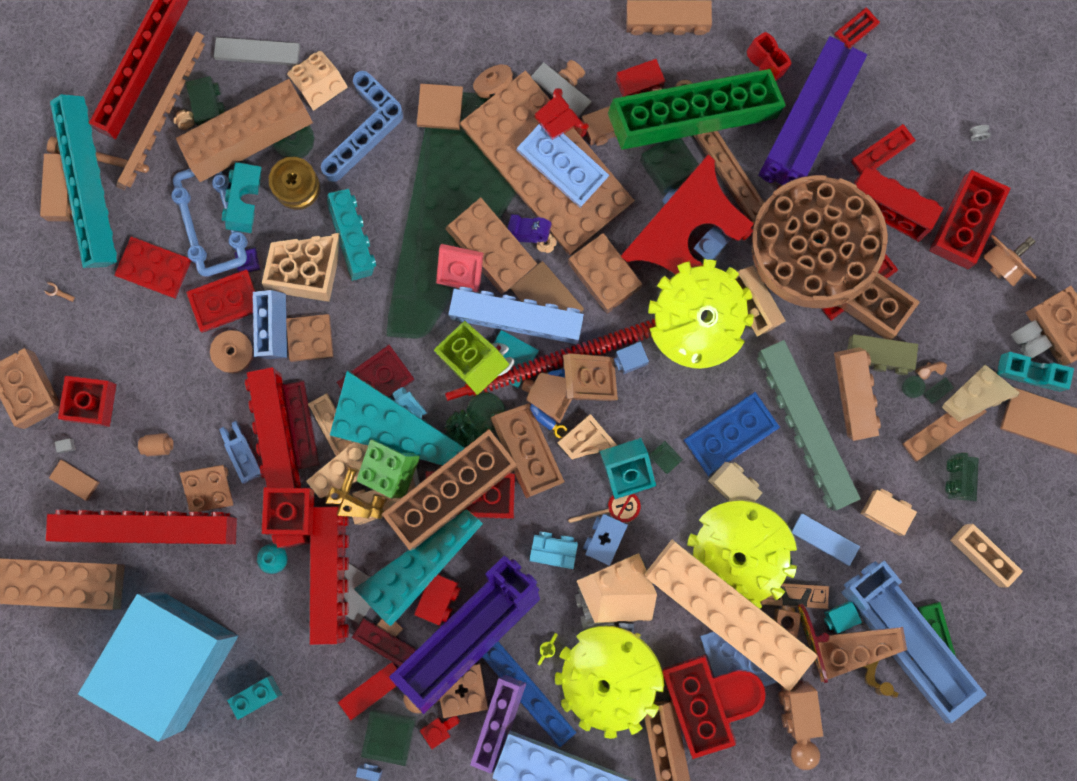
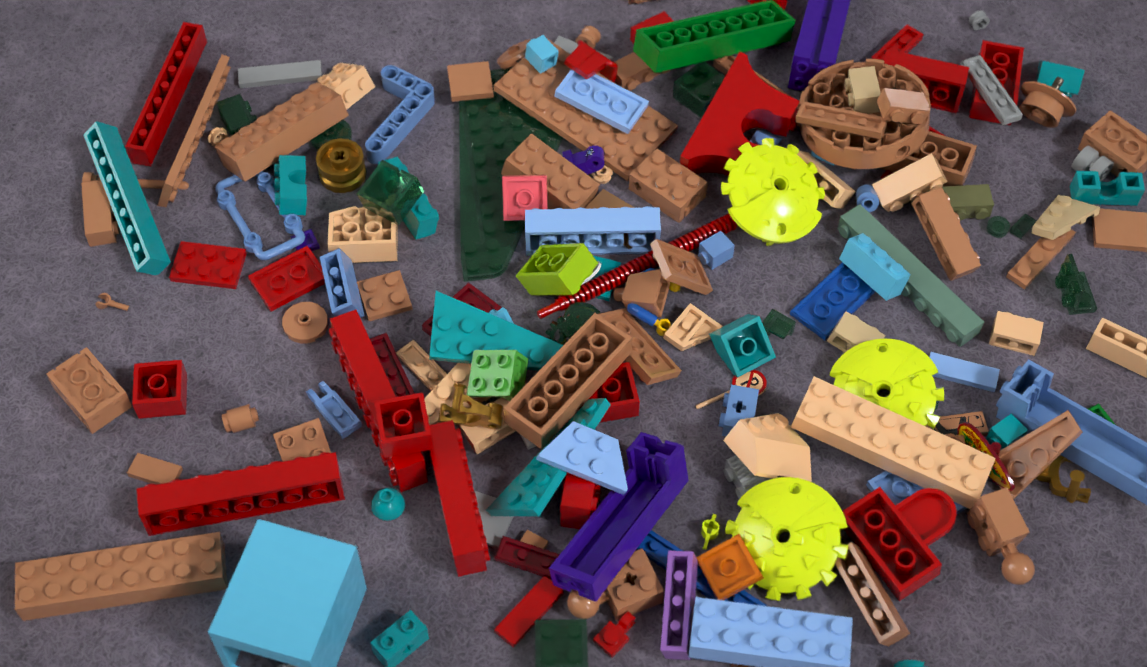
camera: 15 degrees left, 25 degrees down
light grey piece [55,438,76,453] -> none
medium azure brick [530,531,578,569] -> none
nougat piece [915,361,947,380] -> none
none -> clear green piece [357,160,424,225]
none -> medium azure brick [525,35,559,74]
none -> light blue wing [536,421,628,494]
none -> orange tile [696,534,764,601]
none -> nougat plate [796,101,887,139]
none -> medium azure brick [839,233,911,301]
none -> tan brick [845,66,881,114]
none -> medium blue brick [855,185,879,212]
none -> light nougat brick [872,153,947,212]
none -> nougat brick [877,88,930,125]
none -> light grey tile [961,55,1023,126]
none -> teal slope [1036,60,1085,97]

